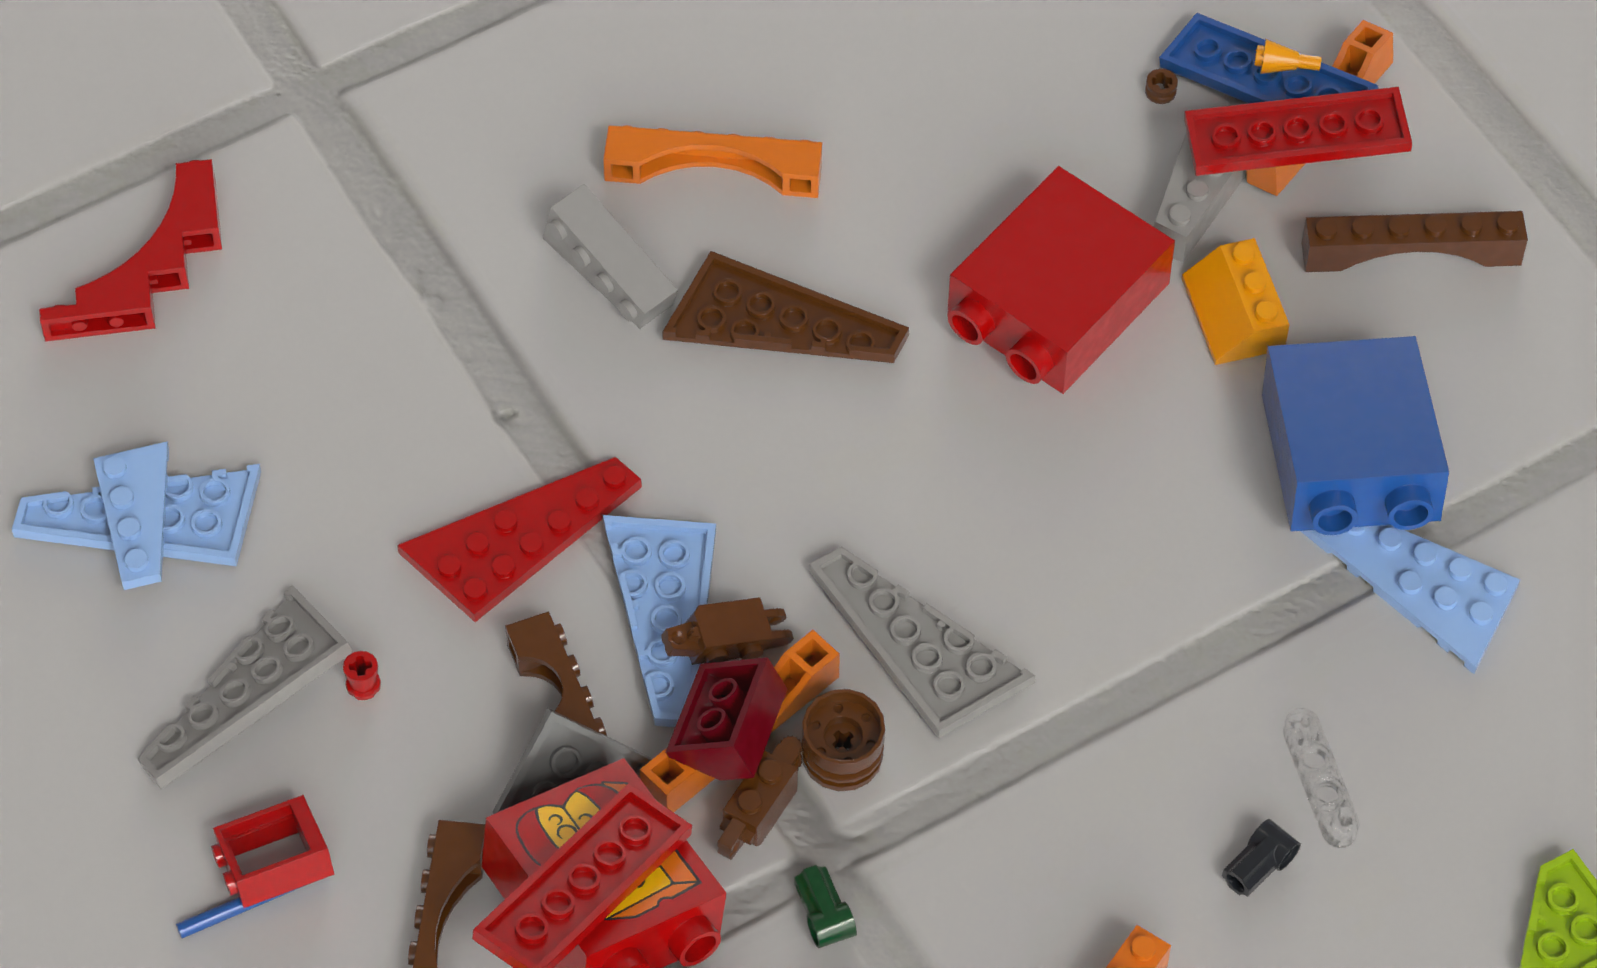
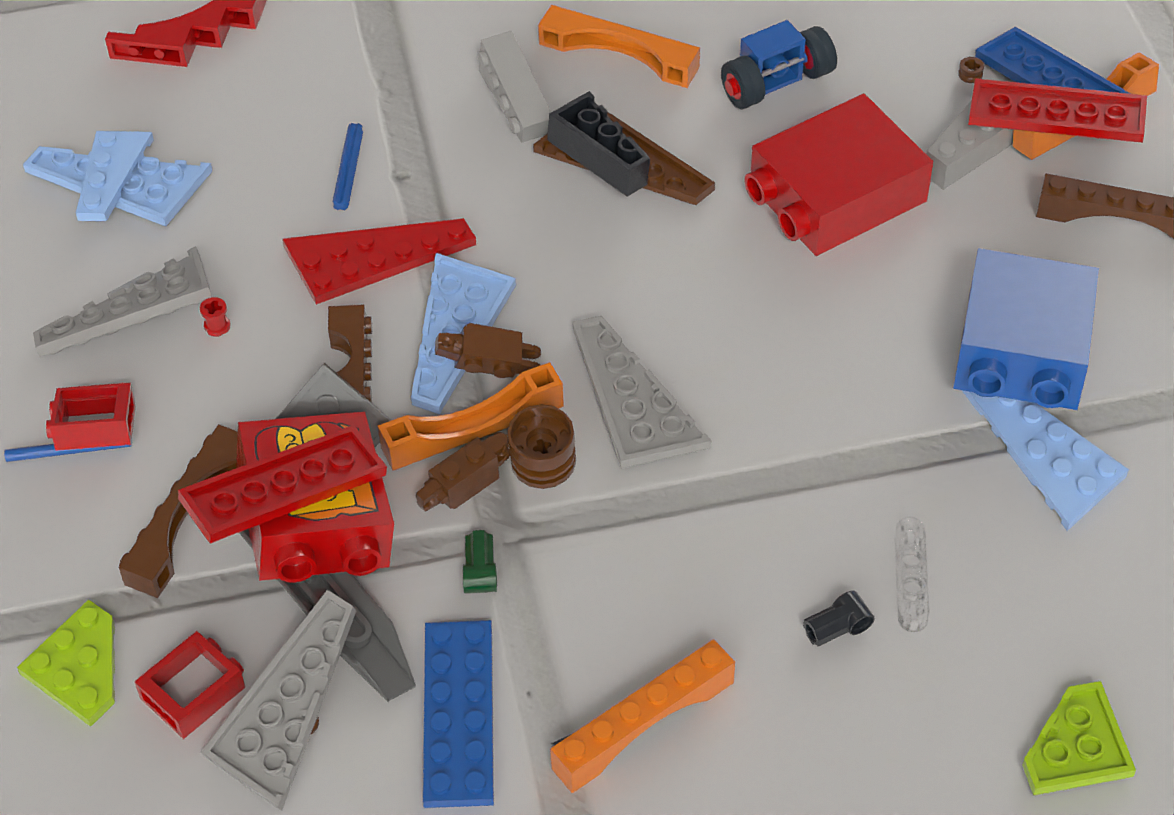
camera: 20 degrees right, 5 degrees down
dark red slope [665,657,788,781] -> none
light orange slope [1182,238,1290,365] -> none
light orange cone [1254,39,1322,74] -> none
none -> blue axle [332,123,363,210]
none -> black wedge [547,91,650,197]
none -> brick [721,20,837,109]

